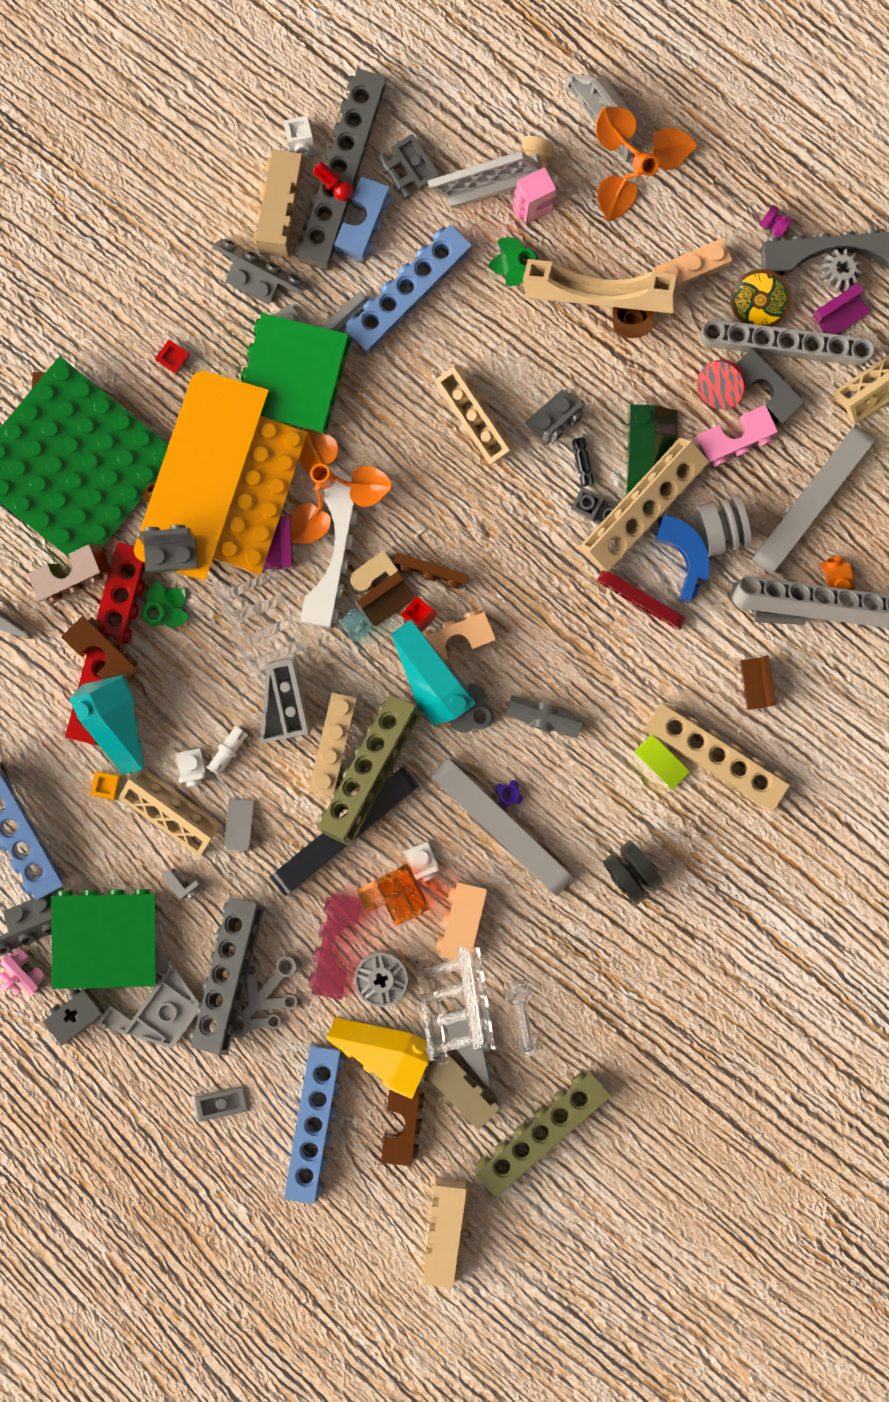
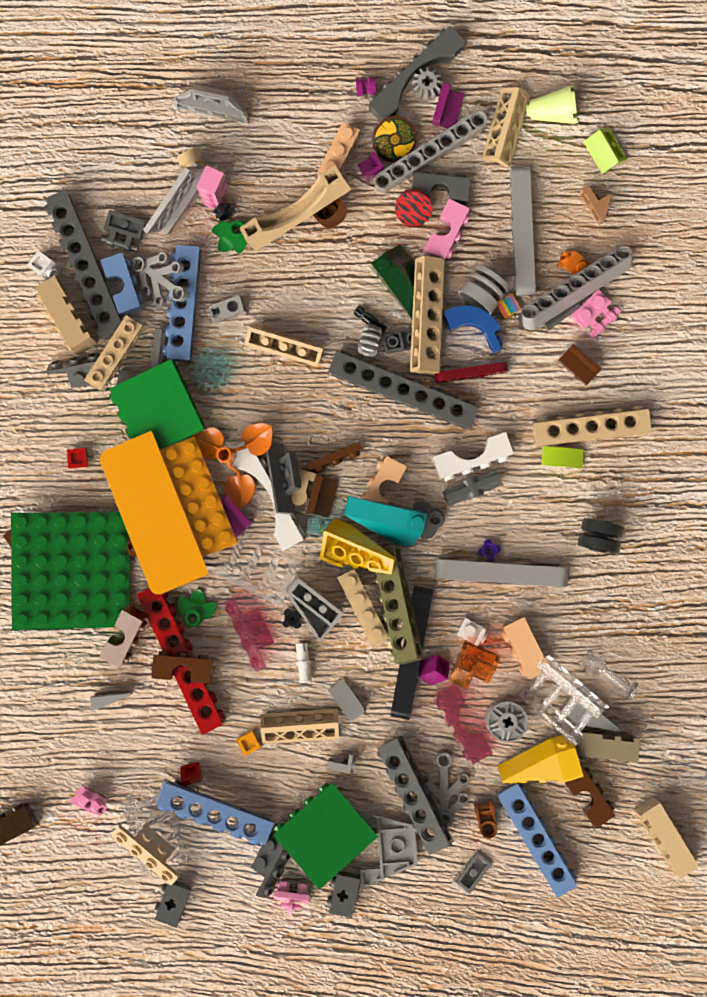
camera: 30 degrees left, 0 degrees up
teal wedge [69,675,145,774] -> none
dark grey bracket [138,525,198,573] -> none
white bracket [175,748,207,787] -> none
red axle [313,162,353,201] -> none
red bracket [401,597,439,632] -> none
olive brick [475,1070,611,1198] -> none
dark grey bracket [525,389,585,445] -> none
orange plant [596,106,697,221] -> none
none -> tan brick [84,315,145,392]
none -> light grey plant [131,252,189,307]
none -> red plate [180,762,202,786]
none -> clear light blue gear [190,351,232,393]
none -> light grey leg [208,295,248,323]
none -> black plate [213,203,233,221]
none -> clear pink bracket [224,597,274,672]
none -> dark grey bracket [266,442,301,515]
none -> black plate [282,609,302,629]
none -> yellow wedge [320,518,396,574]
none -> dark grey brick [328,350,479,431]
none -> magenta panel [357,151,384,182]
none -> light grey gear [358,324,382,357]
none -> magenta panel [418,654,450,685]
none -> white arch [432,432,513,482]
none -> dark orange piece [473,799,497,839]
none -> tile [497,293,521,320]
none -> bright pink plate [571,289,621,338]

